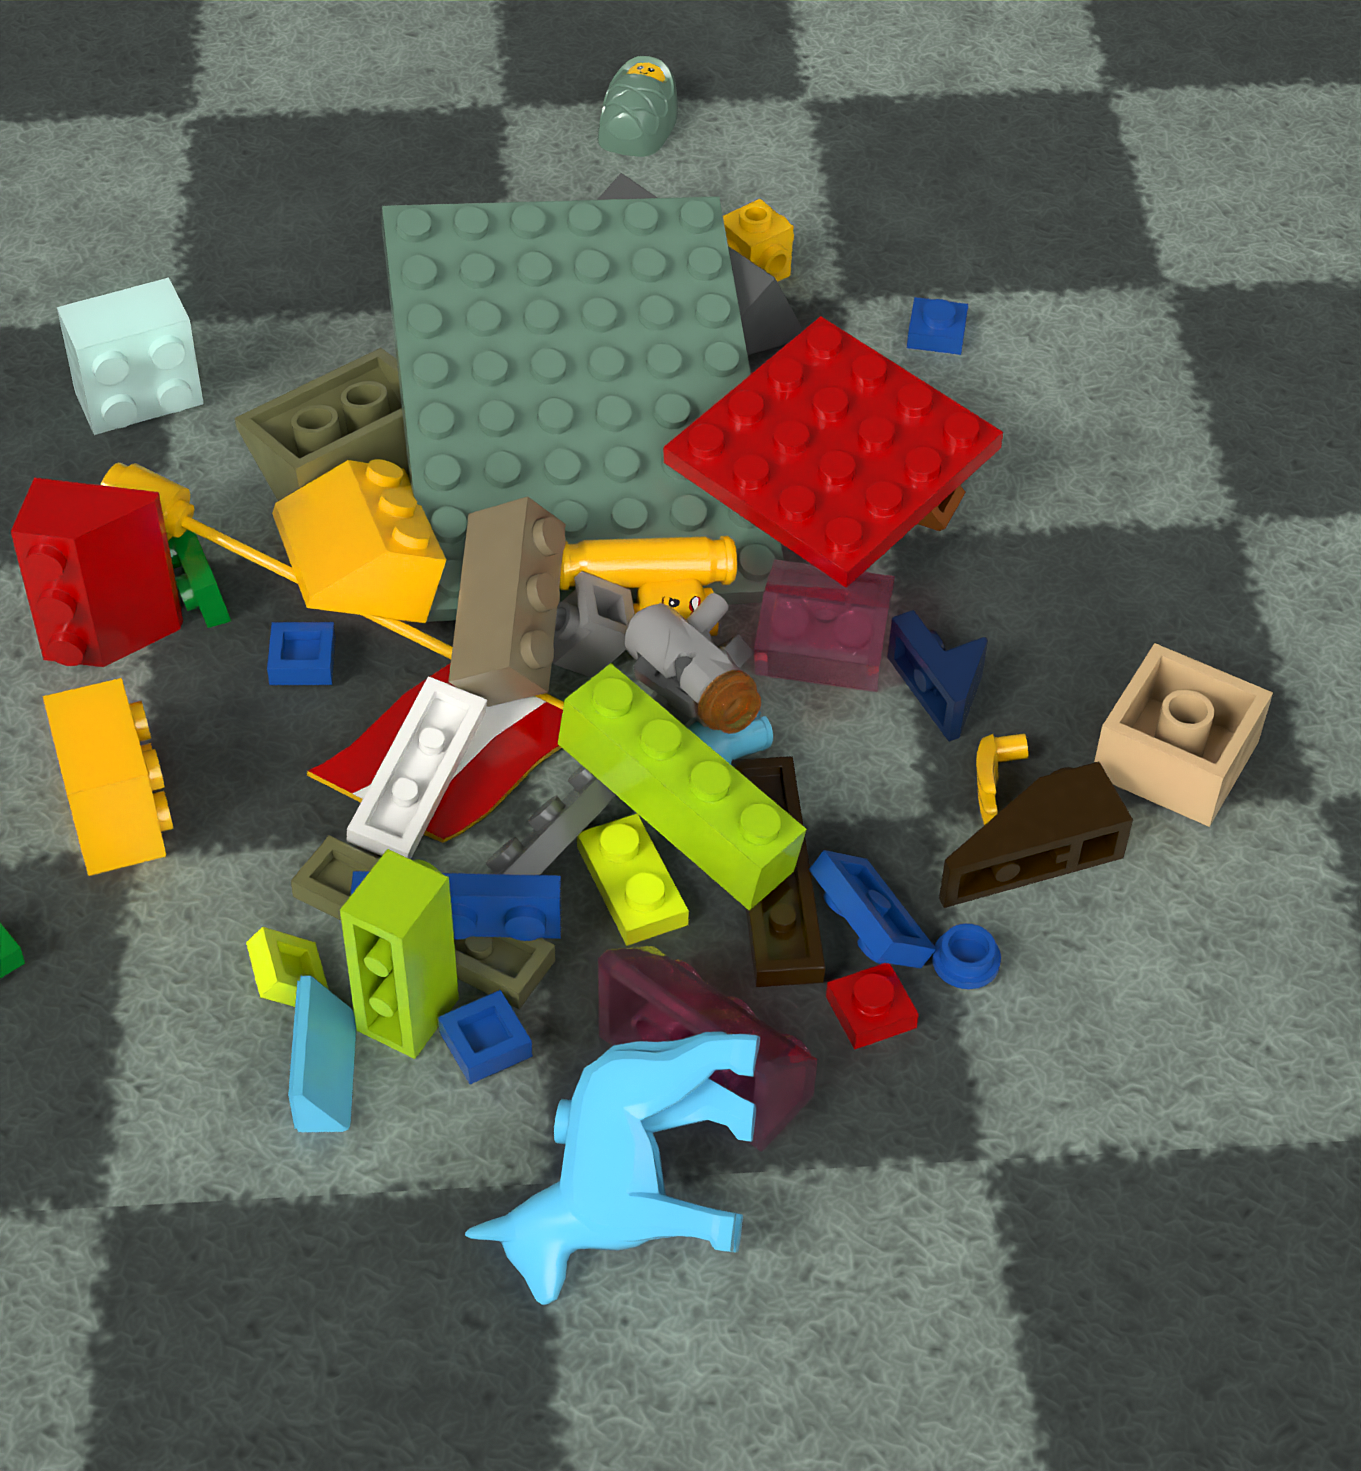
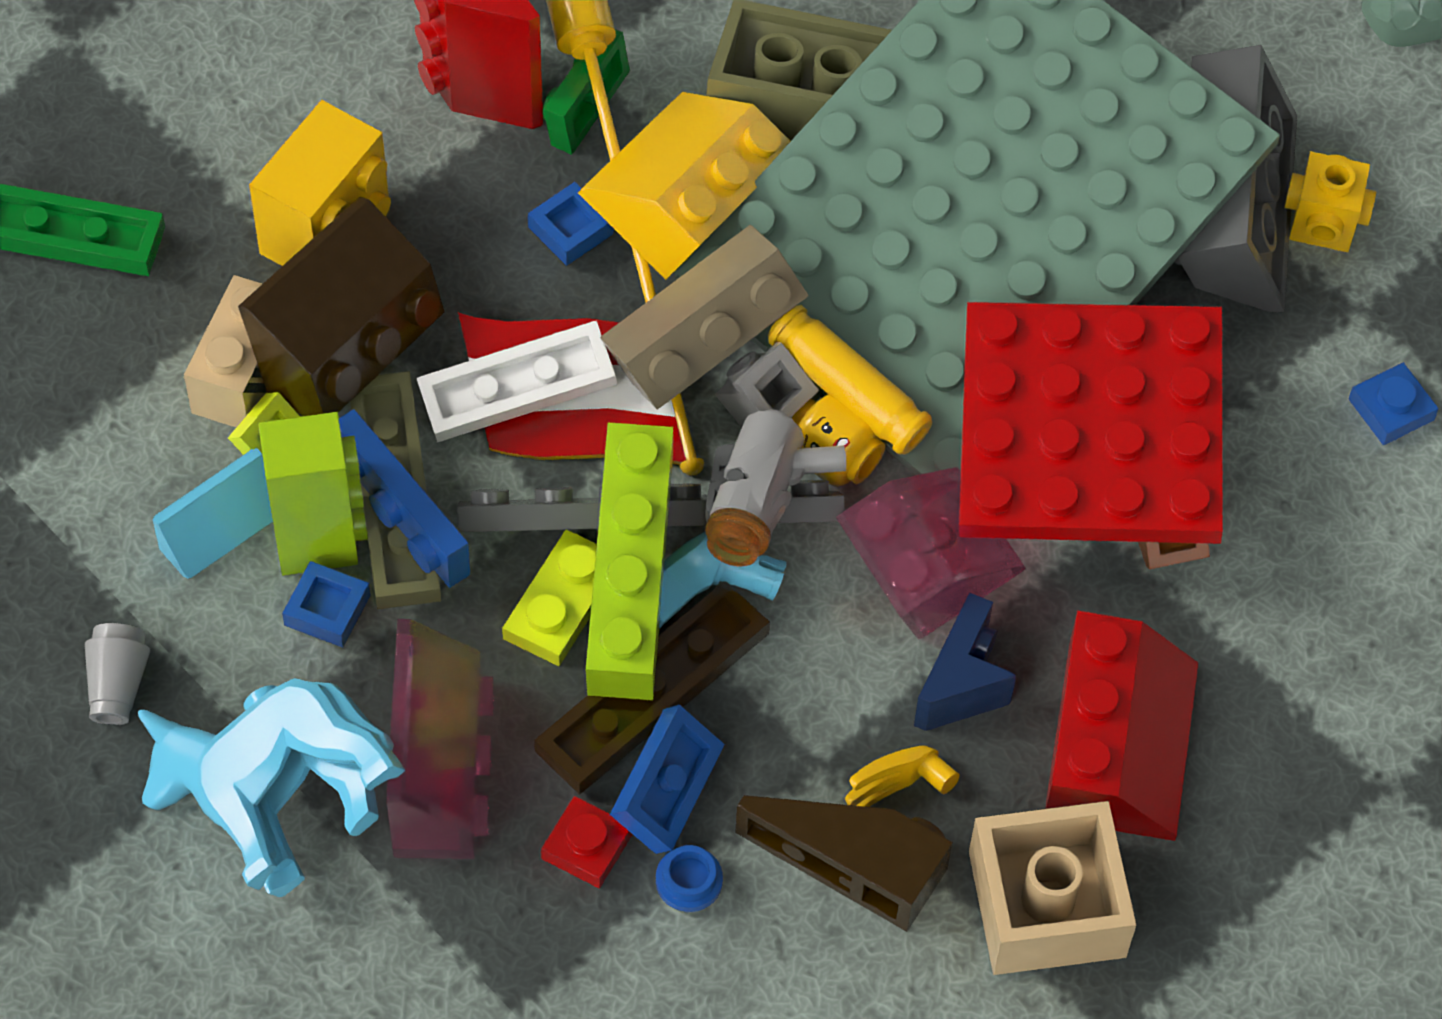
camera: 50 degrees right, 10 degrees up
none -> light grey cone [85,623,150,725]
none -> tan brick [184,275,267,427]
none -> dark brown slope [238,197,445,416]
none -> red slope [1045,610,1198,841]

